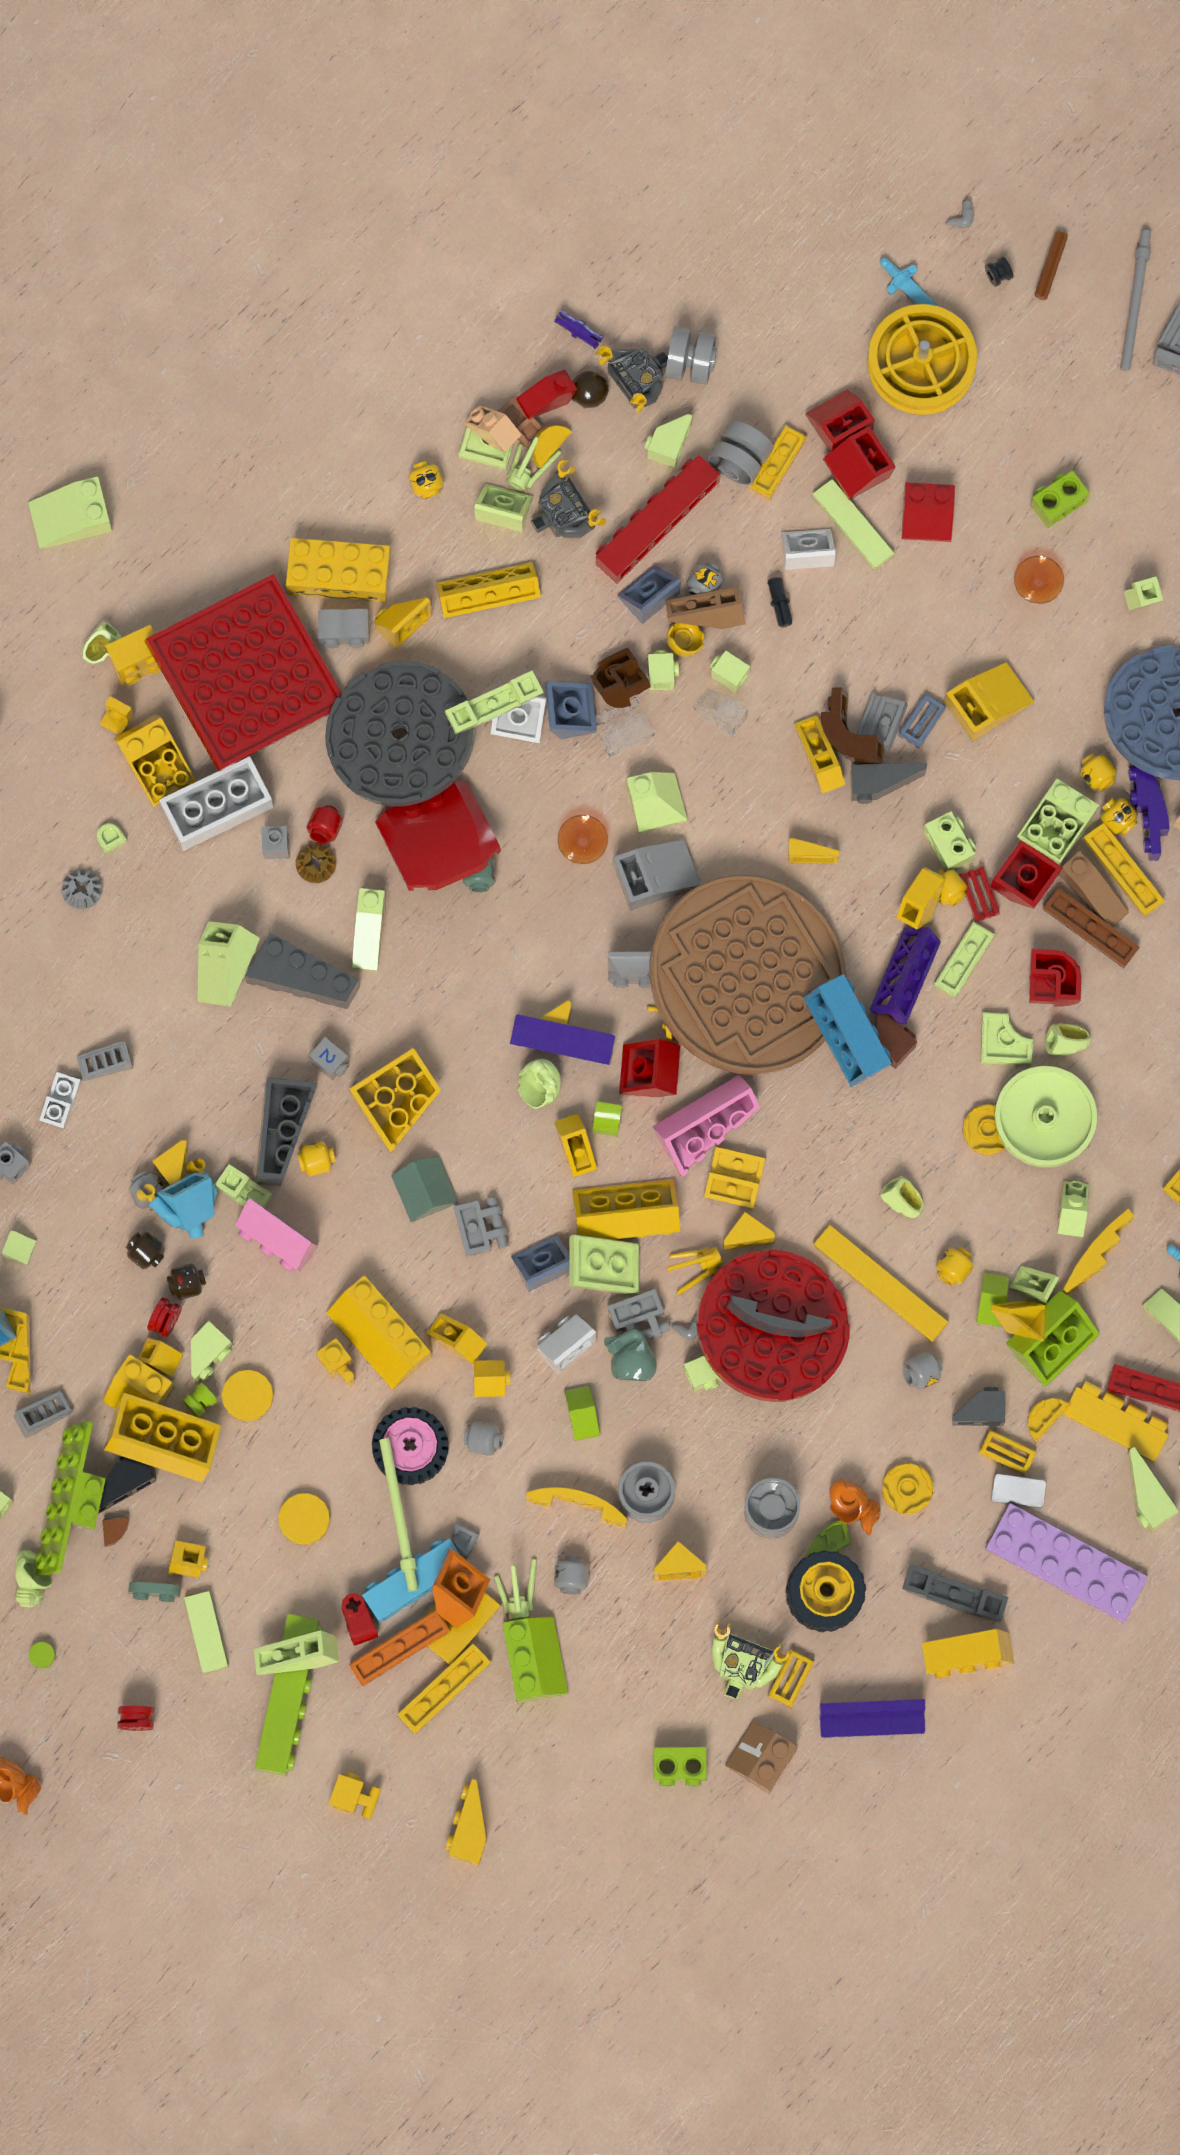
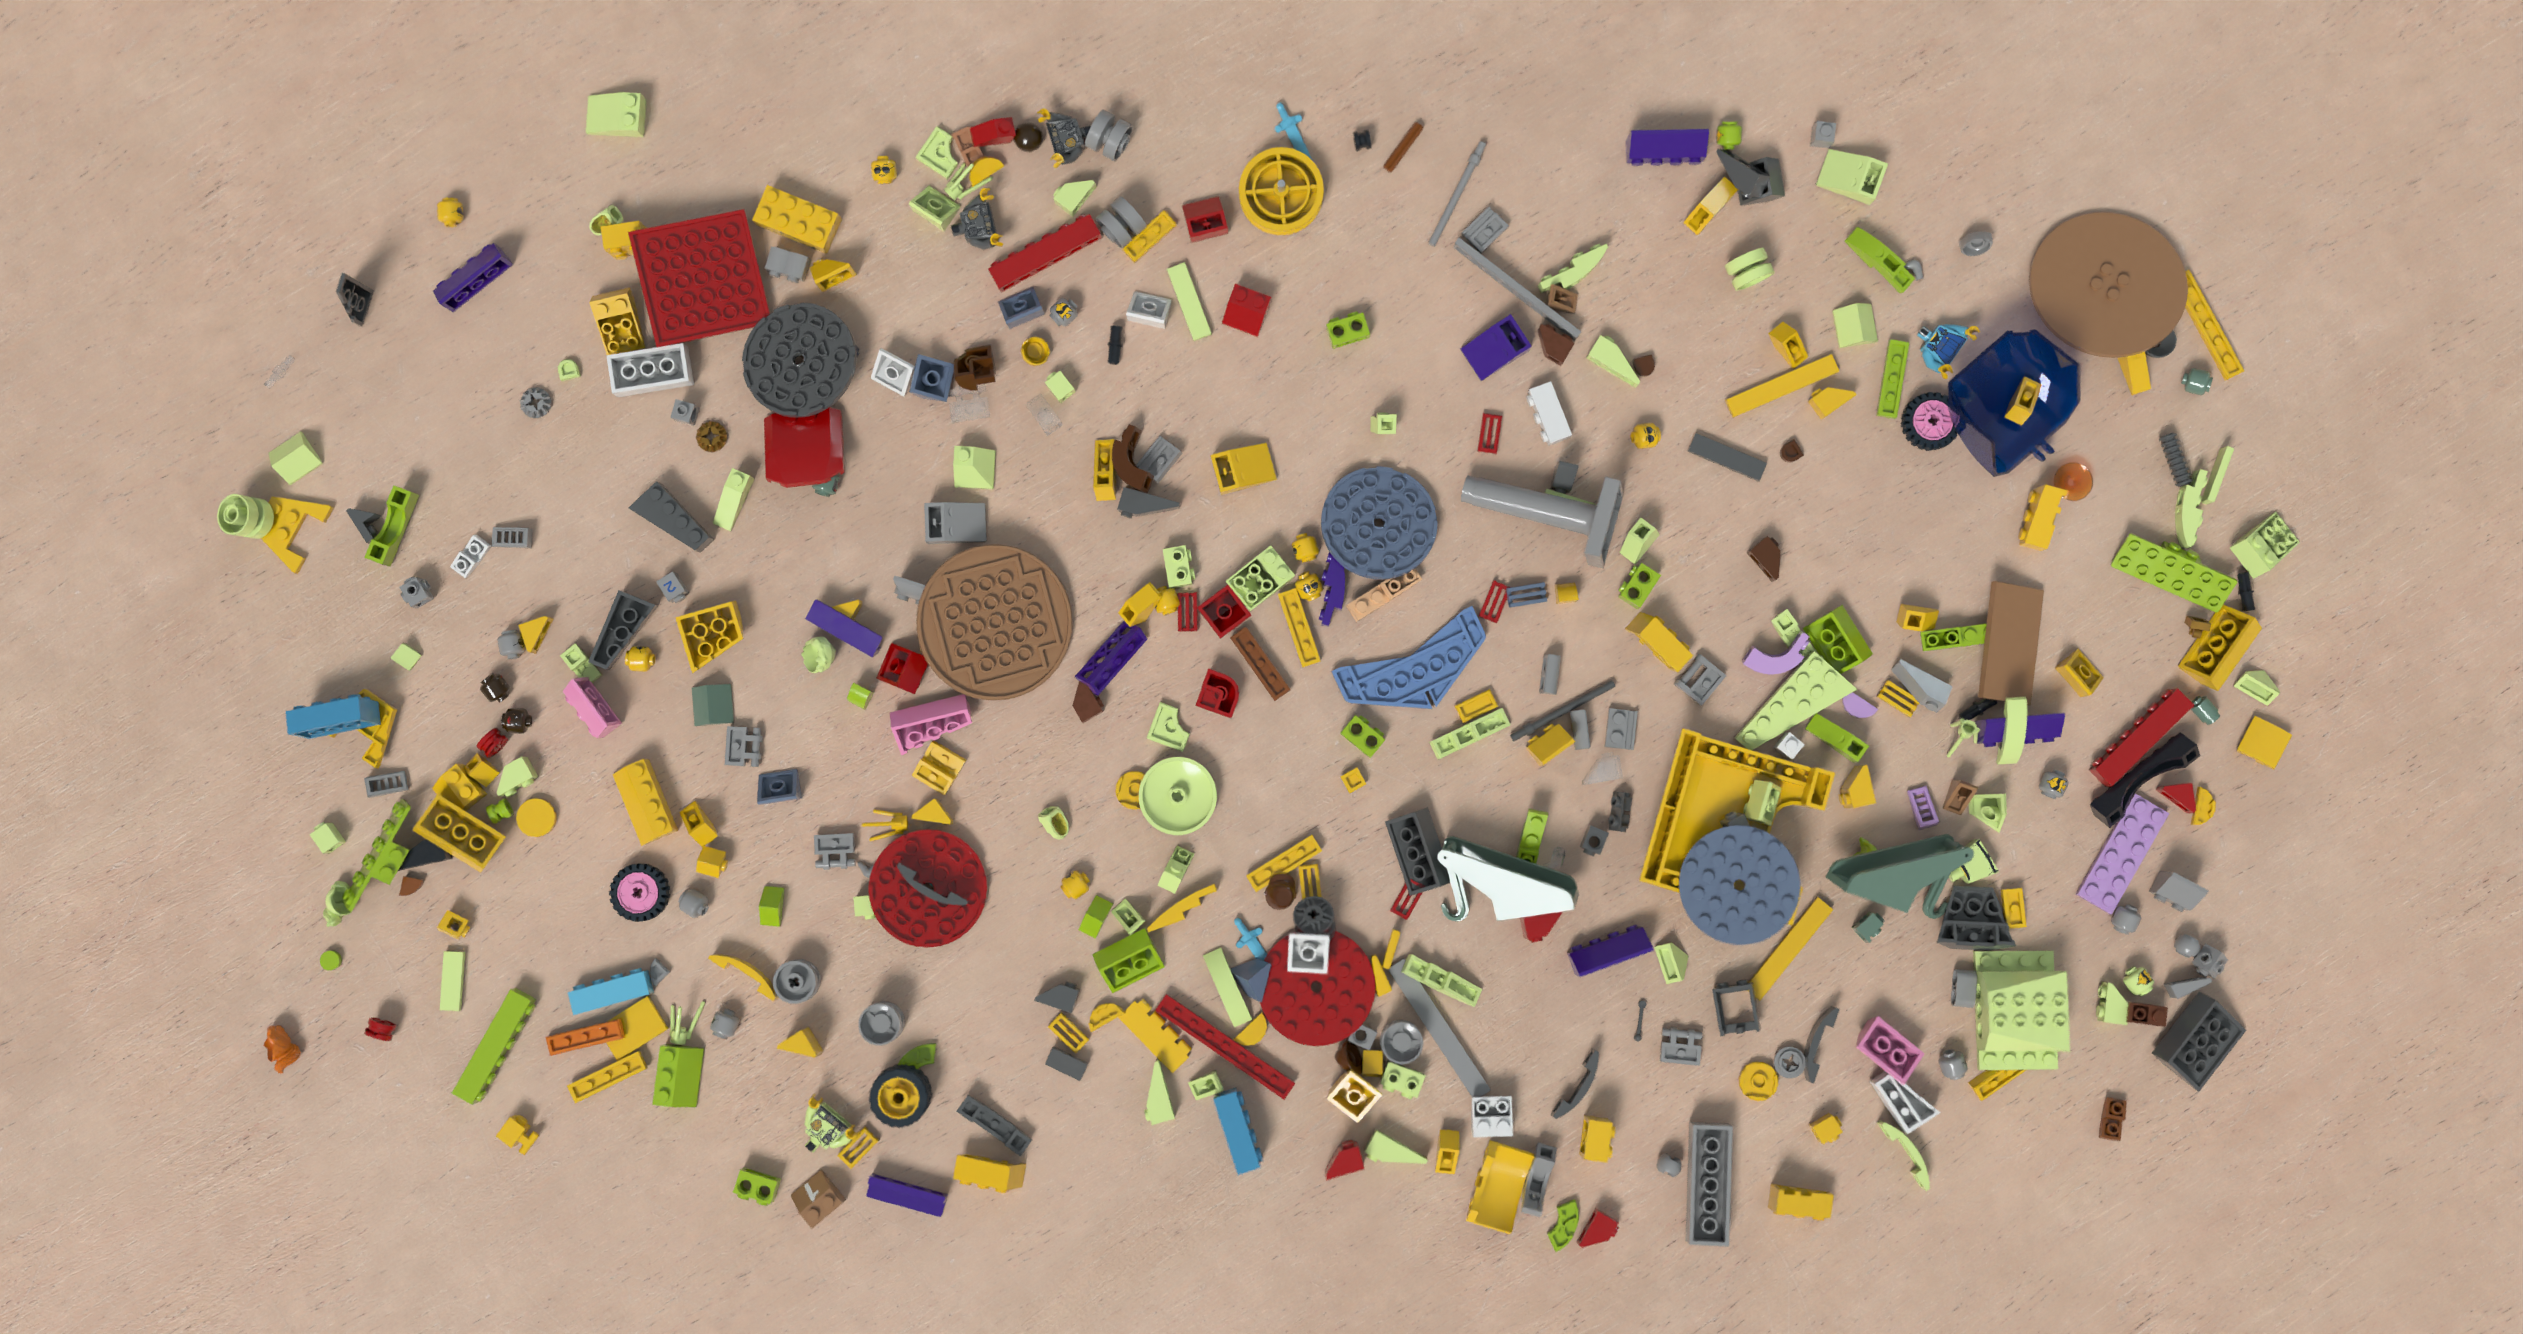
camera: 20 degrees right, 10 degrees up
yellow bracket [100,696,134,735] -> none
sand green plate [128,1582,181,1602] -> none
medium azure torso [136,1158,217,1238] -> none
yellowish green slope [197,921,260,1007] -> none
yellowish green slope [254,1630,339,1675] -> none
yellow tile [278,1493,330,1545] -> none
red head [306,805,343,844] -> none
yellow brick [315,1338,355,1387] -> none
red piece [342,1593,378,1646] -> none
yellowish green bar [379,1438,418,1592] -> none
orange slope [432,1548,491,1629] -> none
yellow fence [436,562,541,618] -> none
yellowish green slope [444,671,544,734] -> none
yellow slope [445,1779,487,1866] -> none
light nougat slope [464,405,522,452] -> none
white slope [537,1314,596,1374] -> none
dark purple pin [554,309,604,349] -> none
yellow slope [554,1113,597,1178] -> none
clear orange dish [558,815,608,864] -> none
yellowish green tile [569,1235,639,1295] -> none
yellow slope [572,1179,681,1240] -> none
sand green piece [604,1329,657,1381] -> none
yellowish green brick [648,650,679,690] -> none
medium nougat slope [665,586,746,629] -> none
yellow slope [788,838,839,864] -> none
dark azure brick [803,974,892,1087] -> none
yellow tile [813,1225,949,1343] -> none
red slope [823,426,896,500] -> none
orange hair [829,1479,881,1536] -> none
yellow tile [882,1463,934,1515] -> none
sand blue tile [898,694,946,749] -> none
light grey head [903,1352,943,1390] -> none
yellowish green tile [934,921,995,999] -> none
light grey animal [946,201,974,228] -> none
lavender plate [985,1503,1148,1624] -> none
yellow slope [991,1300,1045,1342] -> none
clear orange dish [1014,556,1064,604] -> none
yellowish green rock [1045,1023,1091,1055] -> none
medium nougat slope [1059,851,1129,927] -> none

